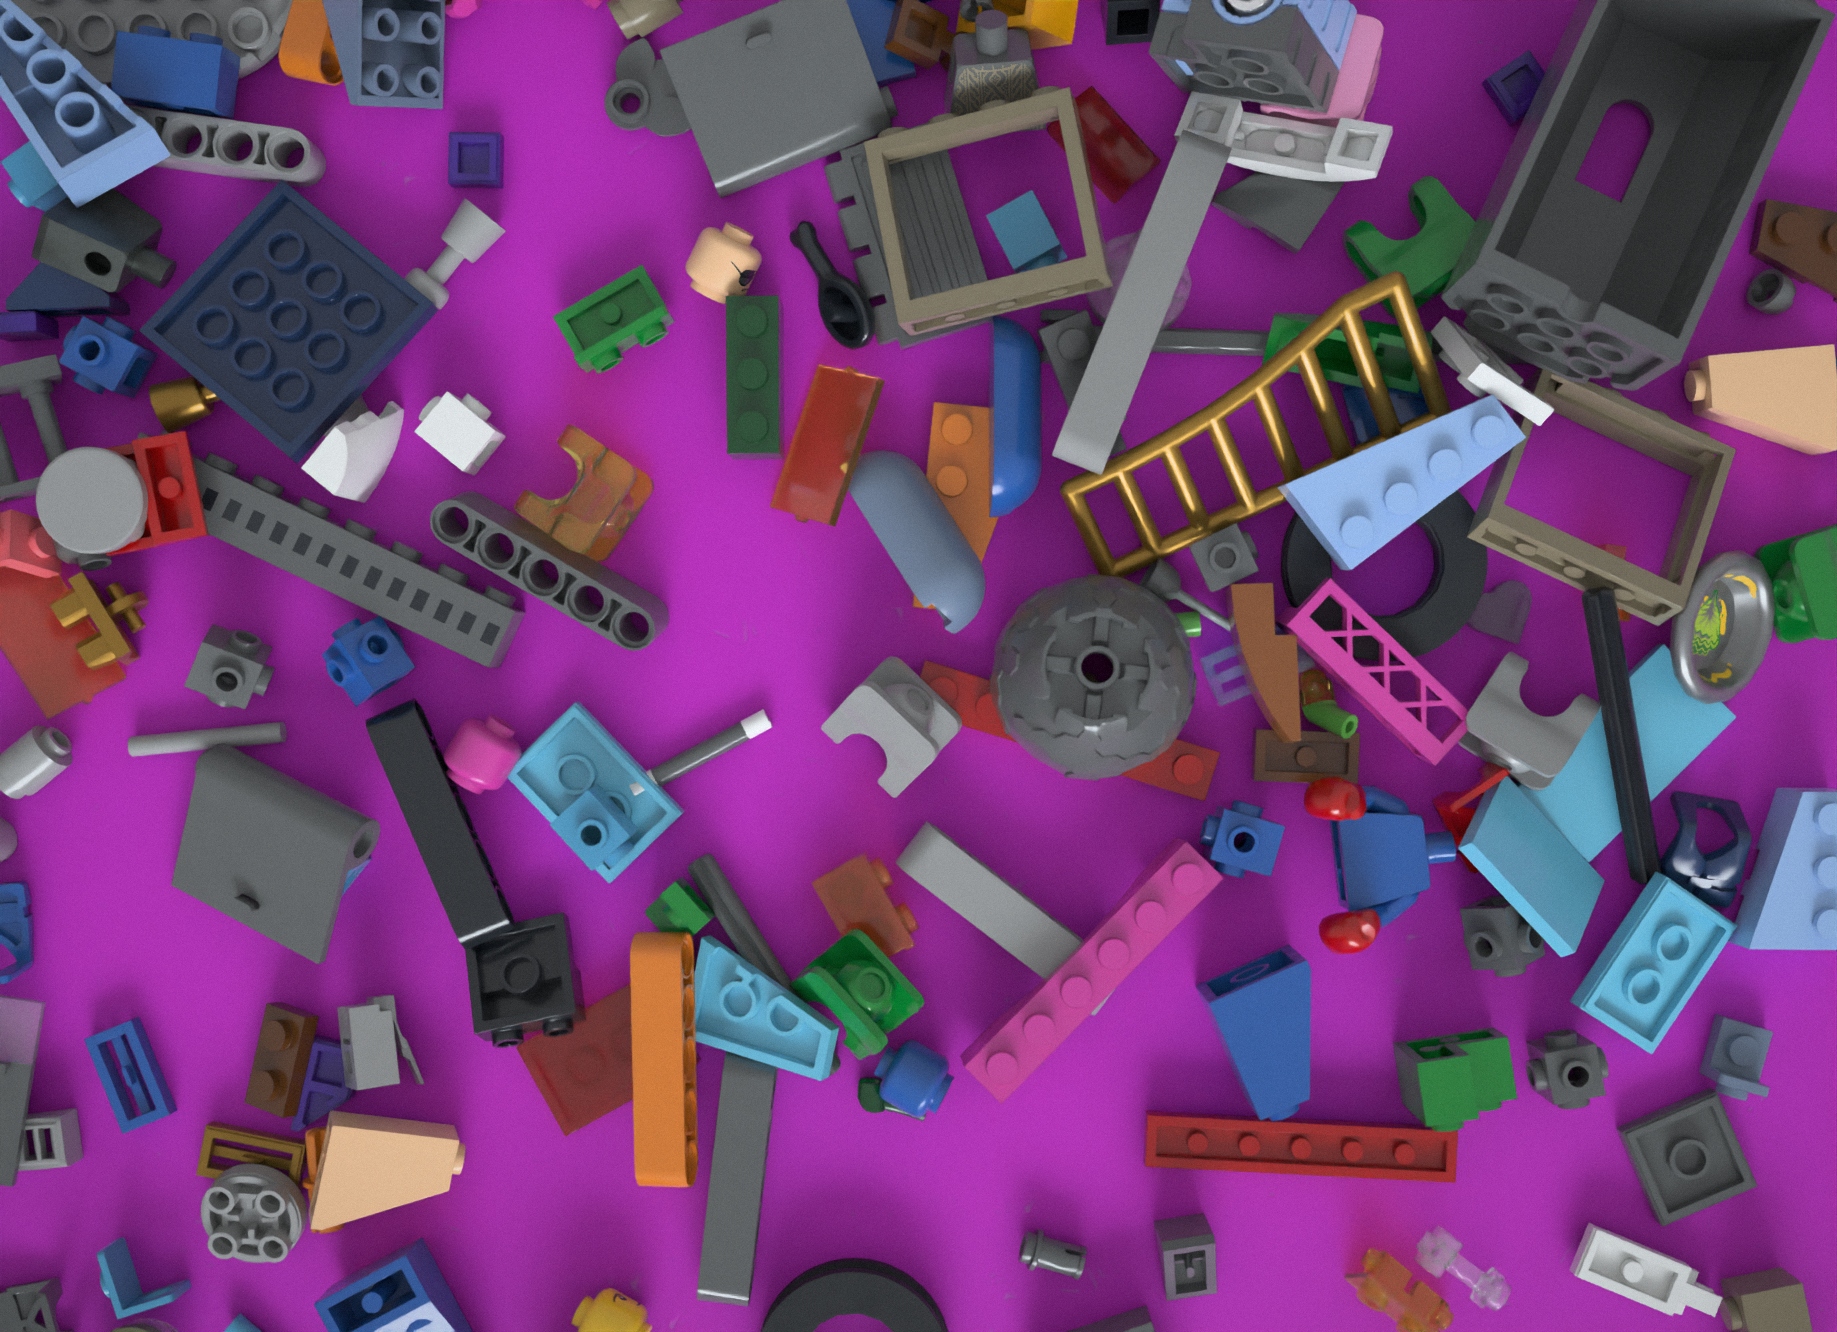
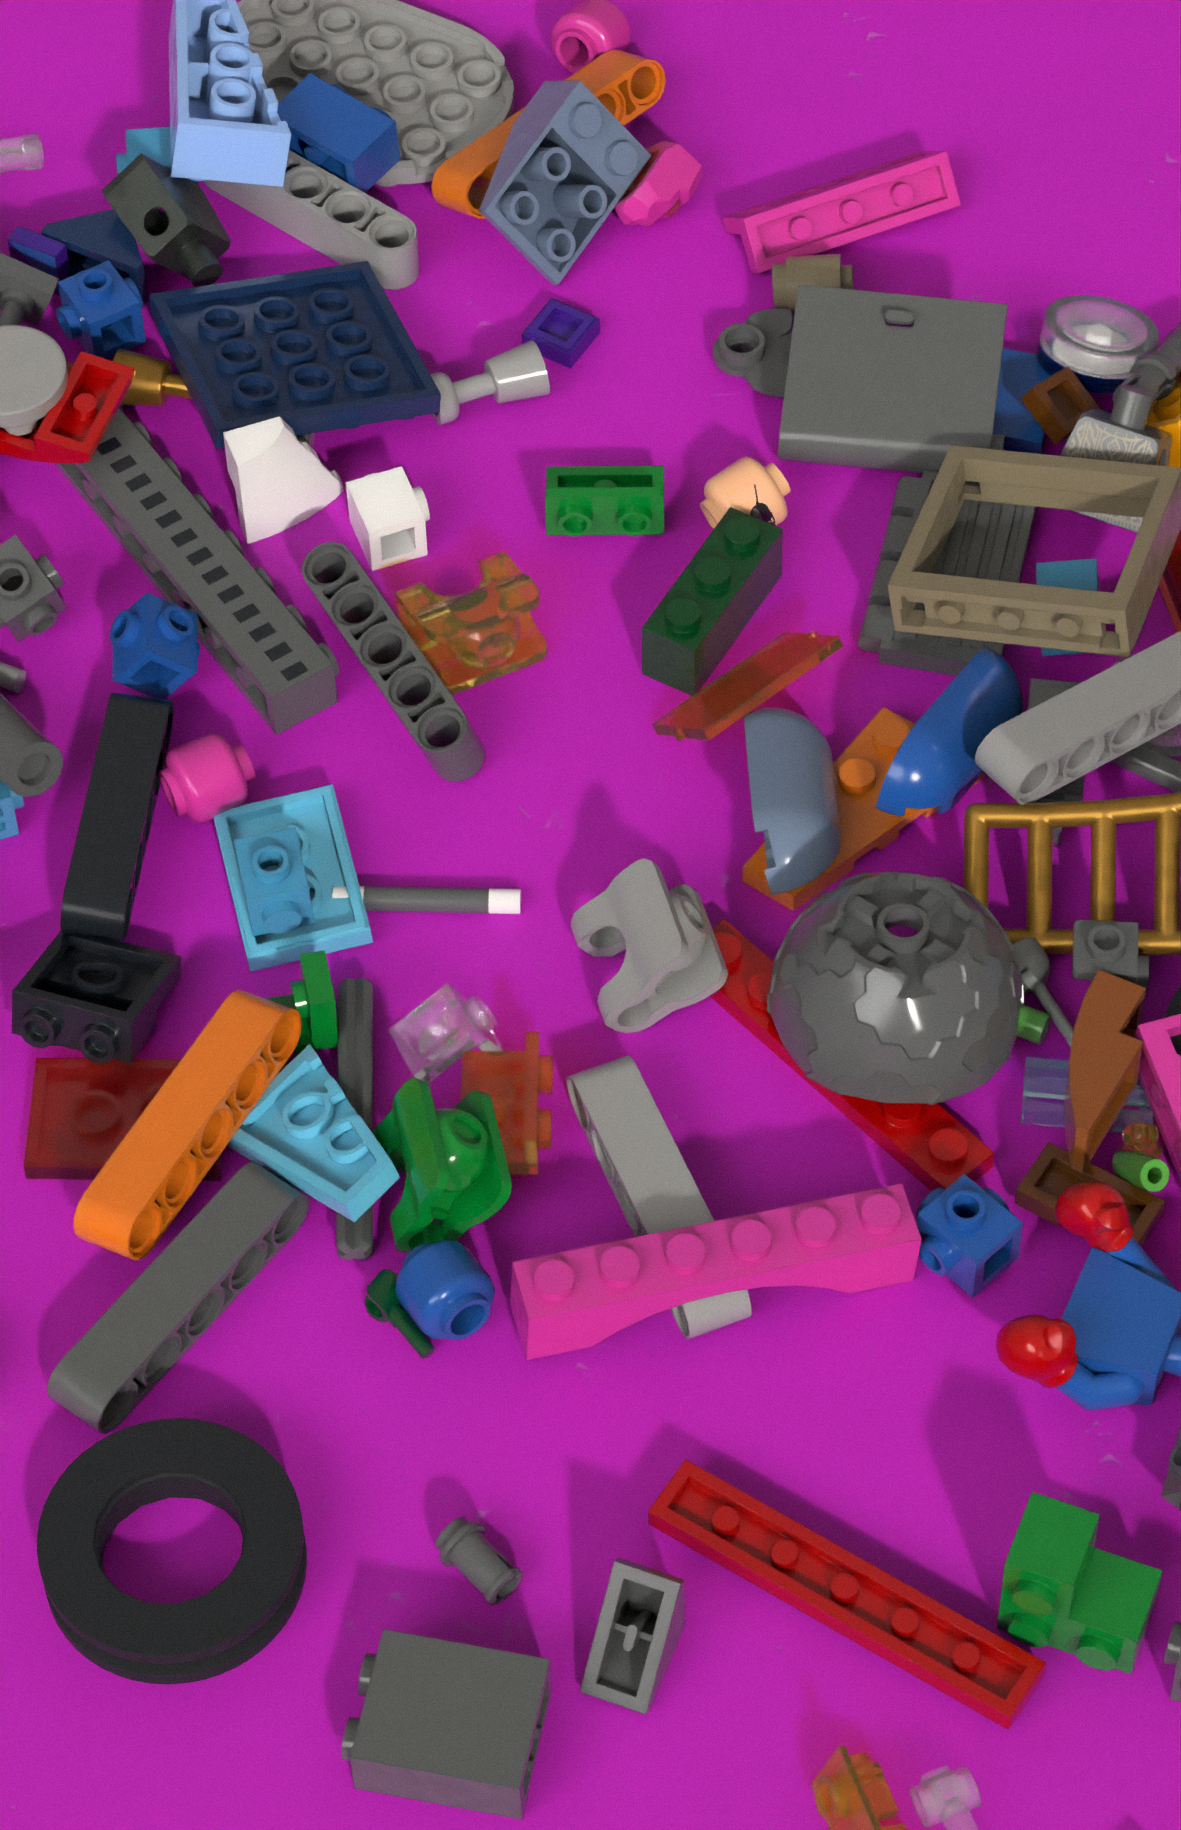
camera: 35 degrees right, 35 degrees down
black piece [789,220,875,350] -> none
blue slope [1195,944,1311,1121] -> none
none -> clear bracket [388,983,503,1083]

